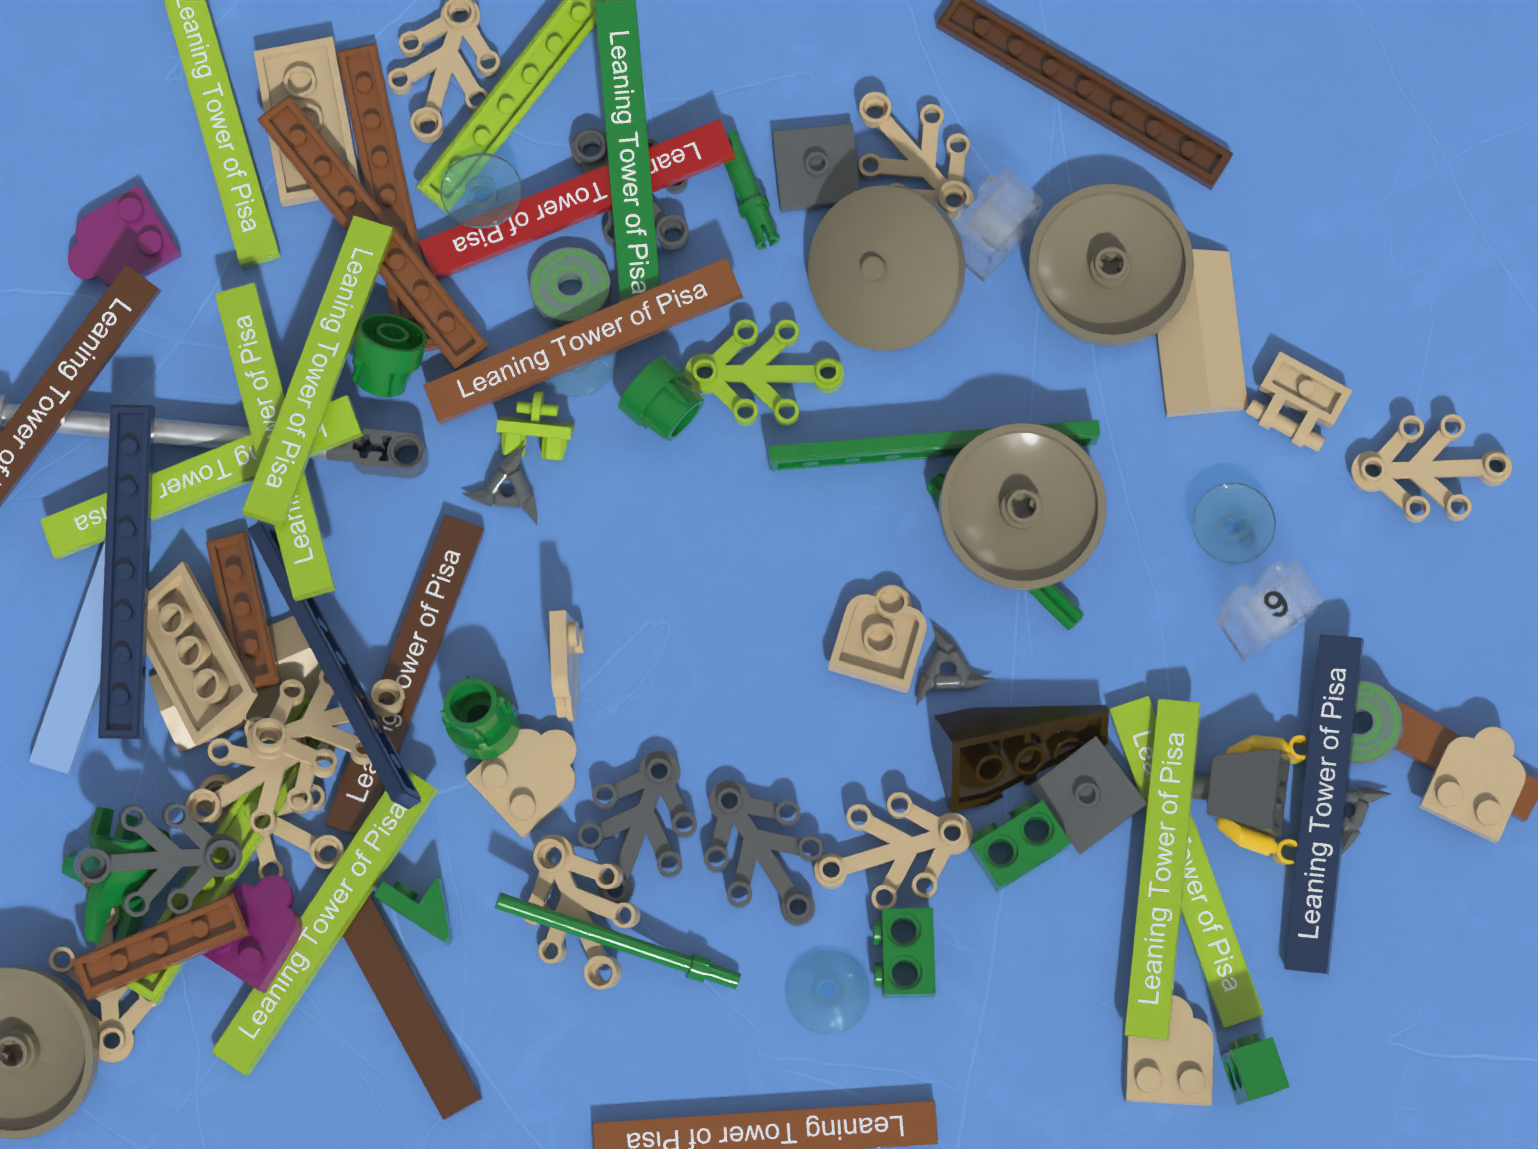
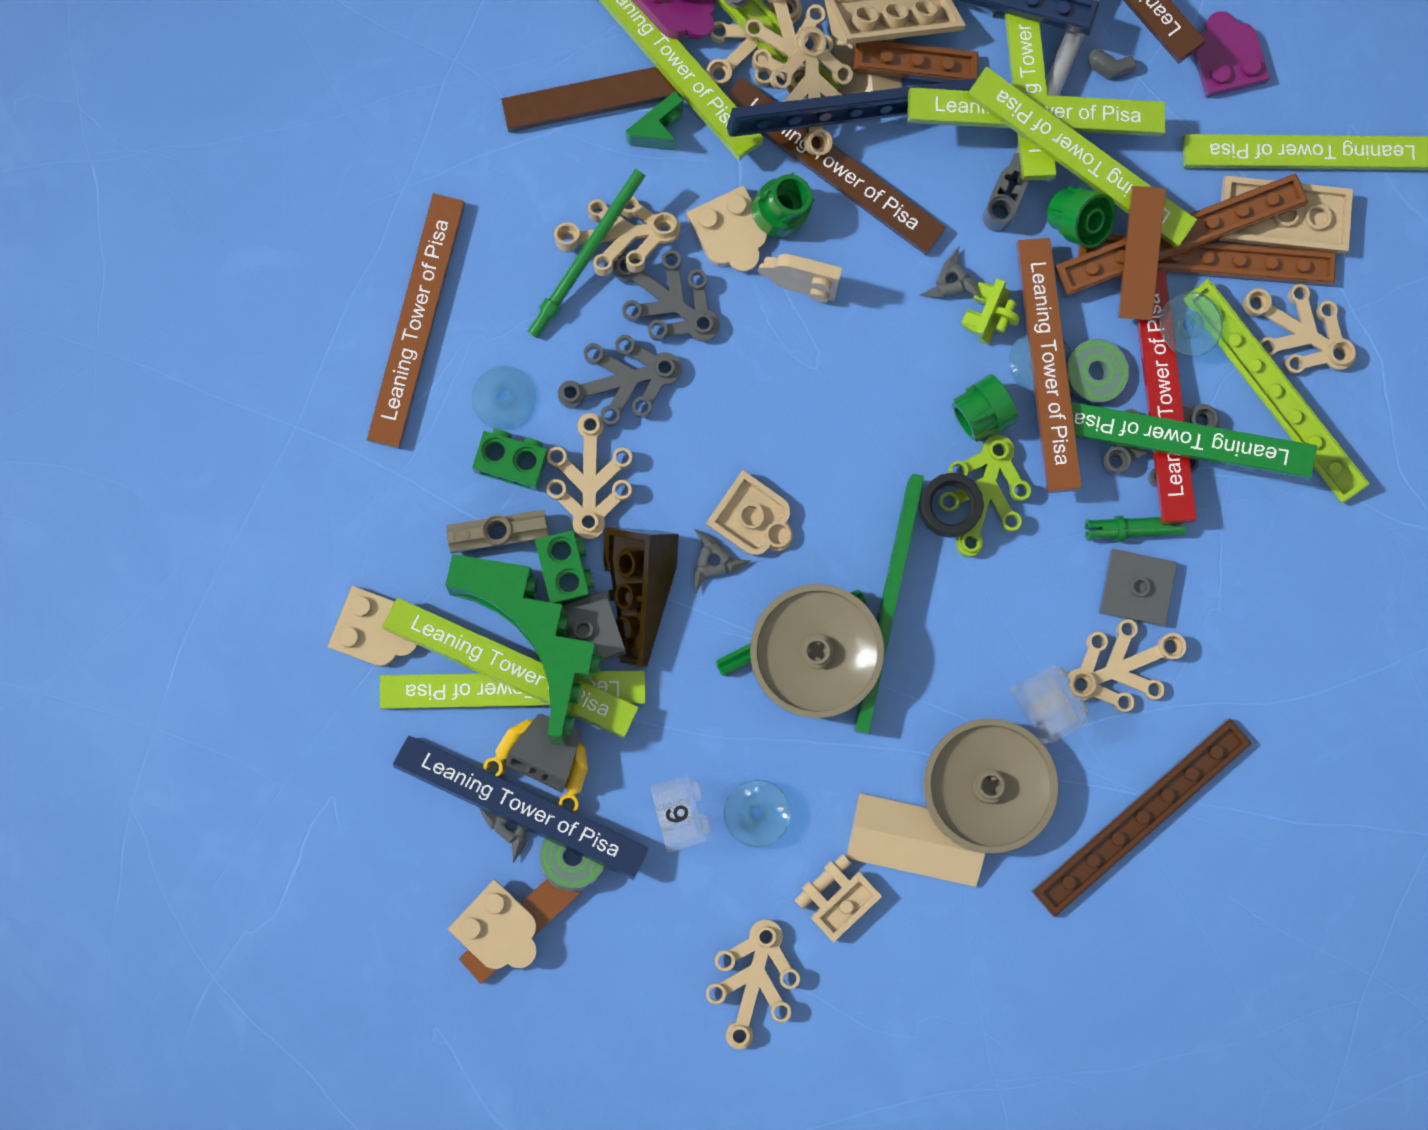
camera: 100 degrees right, 5 degrees up
dark tan dish [808,185,965,351] -> none
green brick [1220,1033,1290,1105] -> none
none -> green arch [445,554,602,746]
none -> dark tan piece [446,510,549,554]
none -> black tyre [919,473,984,538]
none -> dark grey arm [1088,48,1136,79]
none -> dark orange tile [1118,186,1166,320]

